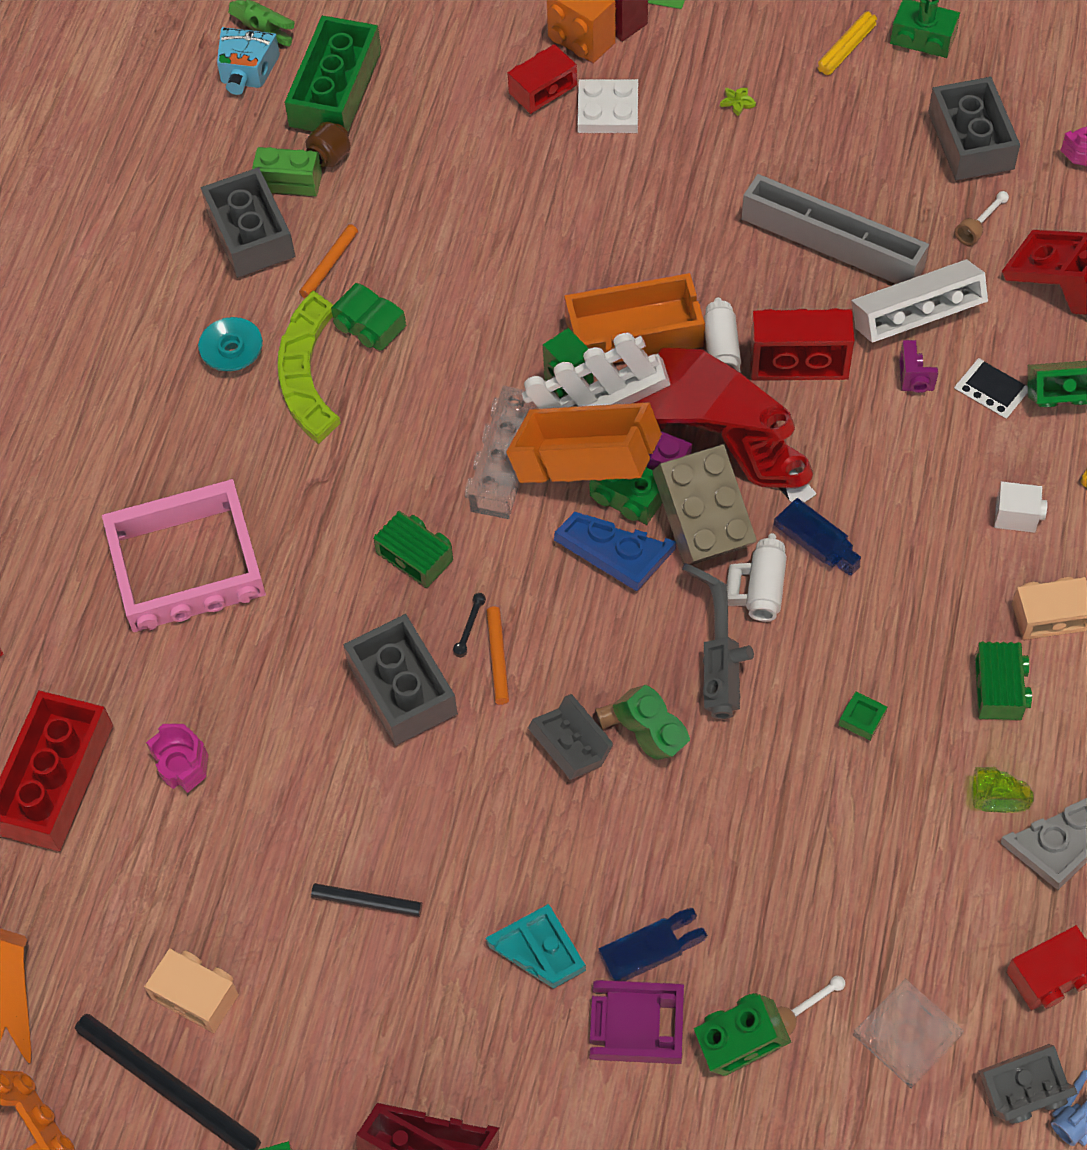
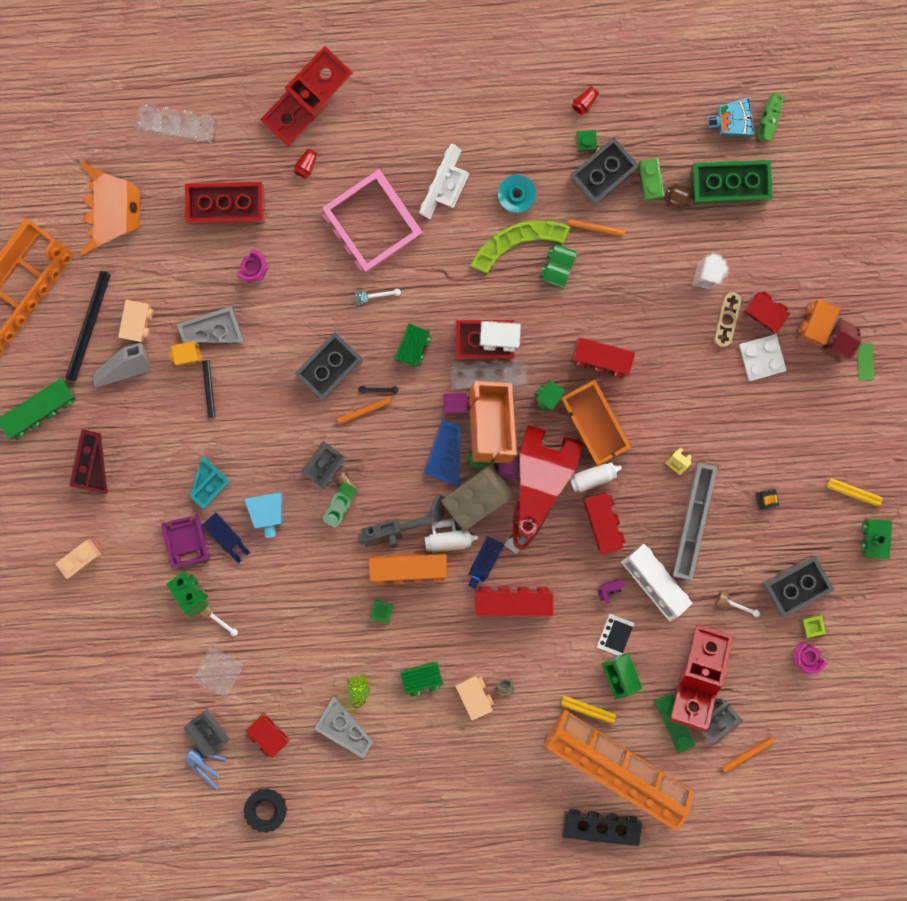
camera: 70 degrees right, 30 degrees up
white fence [522,333,671,409] -> none
lime plant [720,87,756,116] -> none
white brick [994,481,1047,533] -> none
none -> light grey slope [93,342,151,388]
none -> light orange brick [169,341,202,366]
none -> light grey wing [177,306,244,343]
none -> medium azure torso [245,492,283,538]
none -> red cone [293,149,317,179]
none -> hinge [354,289,401,306]
none -> orange piece [369,552,448,585]
none -> white bracket [419,143,470,219]
none -> magenta brick [444,393,471,413]
none -> red brick [456,320,514,360]
none -> red brick [475,586,553,616]
none -> white brick [480,321,521,352]
none -> dark tan plate [496,679,515,697]
none -> red brick [571,337,635,378]
none -> red cone [572,86,599,115]
none -> green plate [576,130,597,151]
none -> light yellow tile [665,448,691,475]
none -> white brick [692,254,728,290]
none -> tan beam [714,292,741,347]
none -> pearl dark grey piece [755,489,779,509]
none -> lime plate [802,615,826,638]

